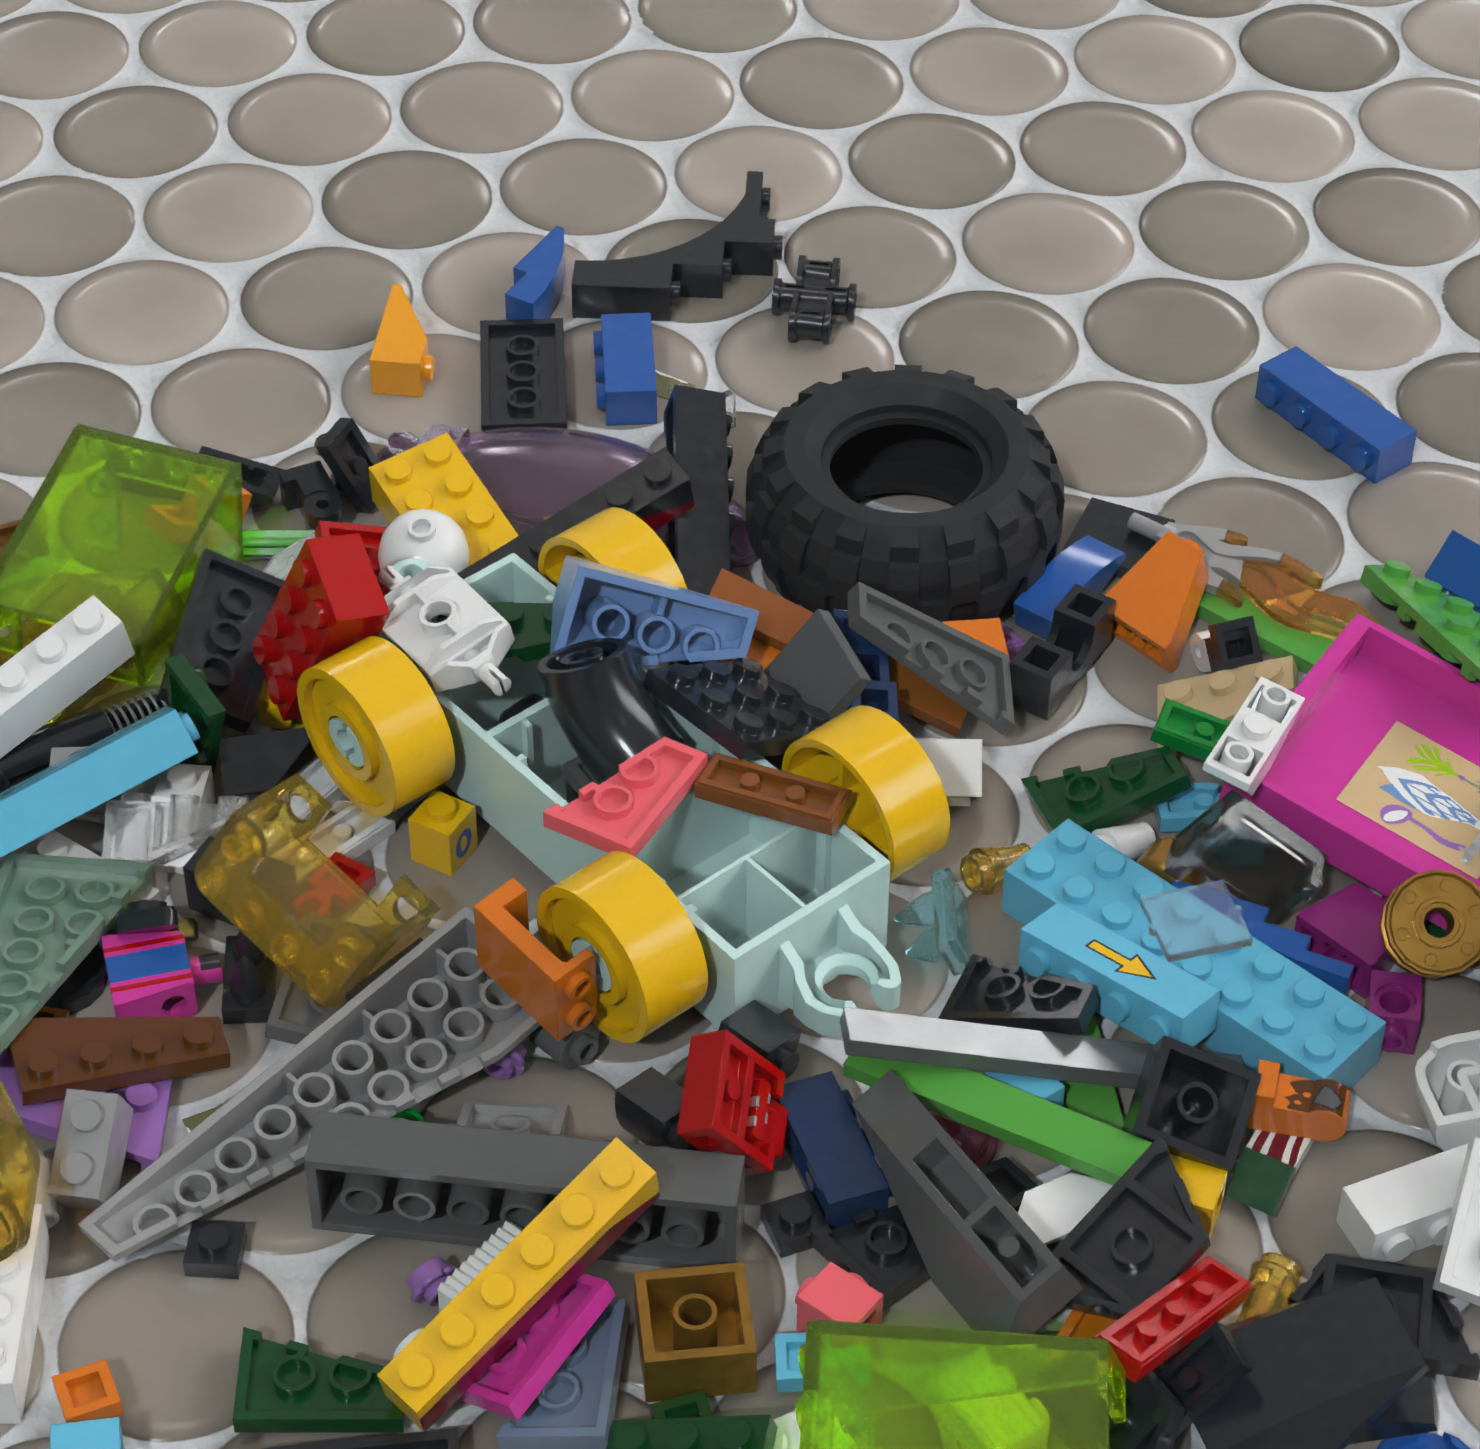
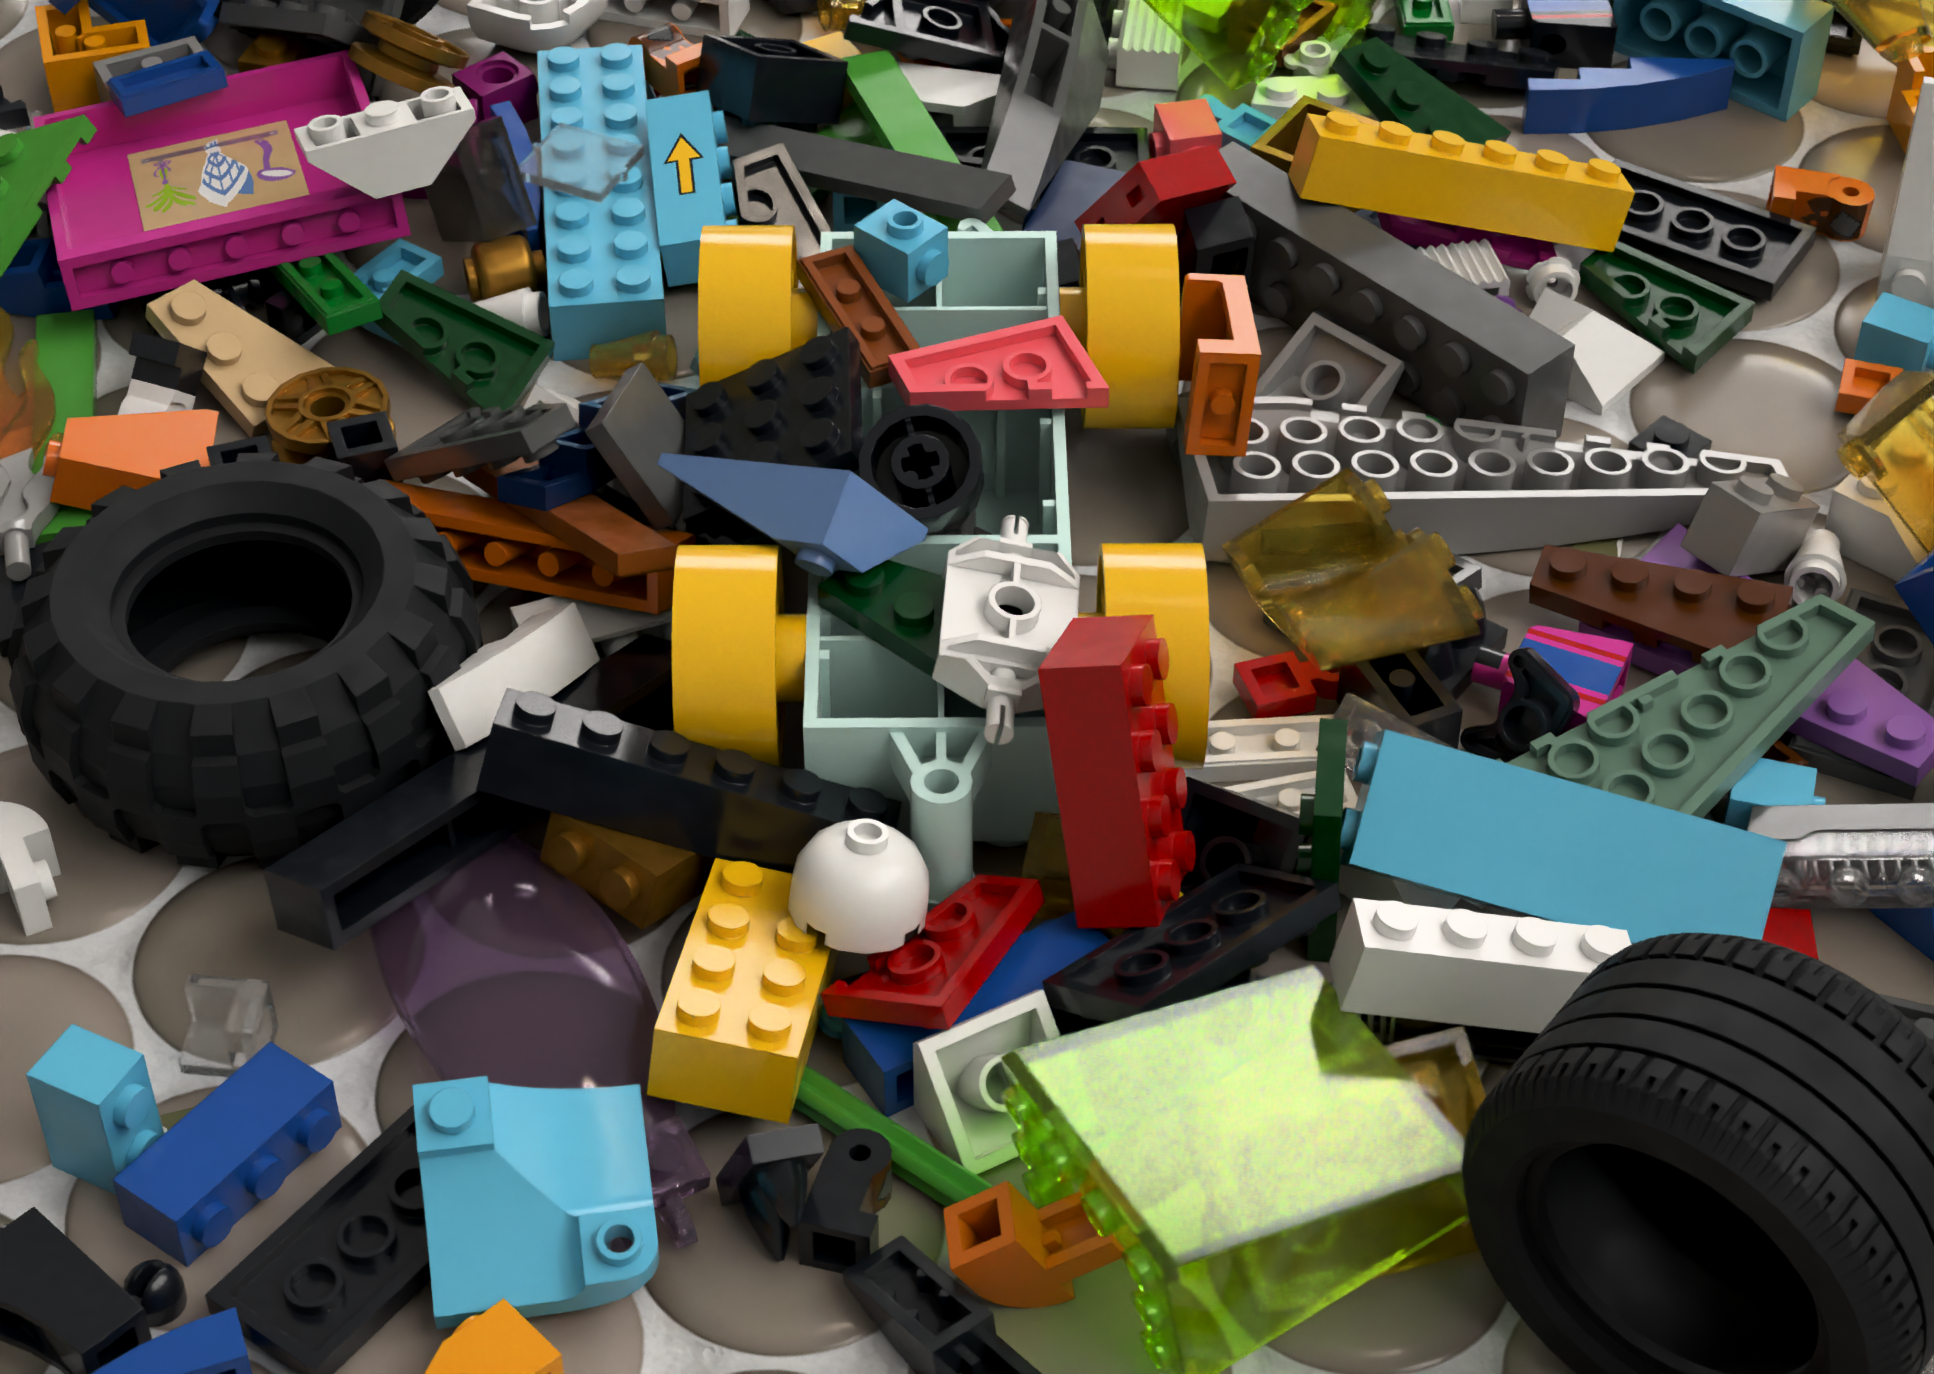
camera: 140 degrees left, 0 degrees up
none -> medium azure brick [26,1024,164,1195]
none -> black hinge [124,1259,187,1327]
none -> pearl gold wheel [265,367,397,465]
none -> medium azure slope [412,1076,660,1329]
none -> white slope [427,602,600,751]
none -> medium azure brick [854,199,949,303]
none -> white slope [1529,287,1665,415]

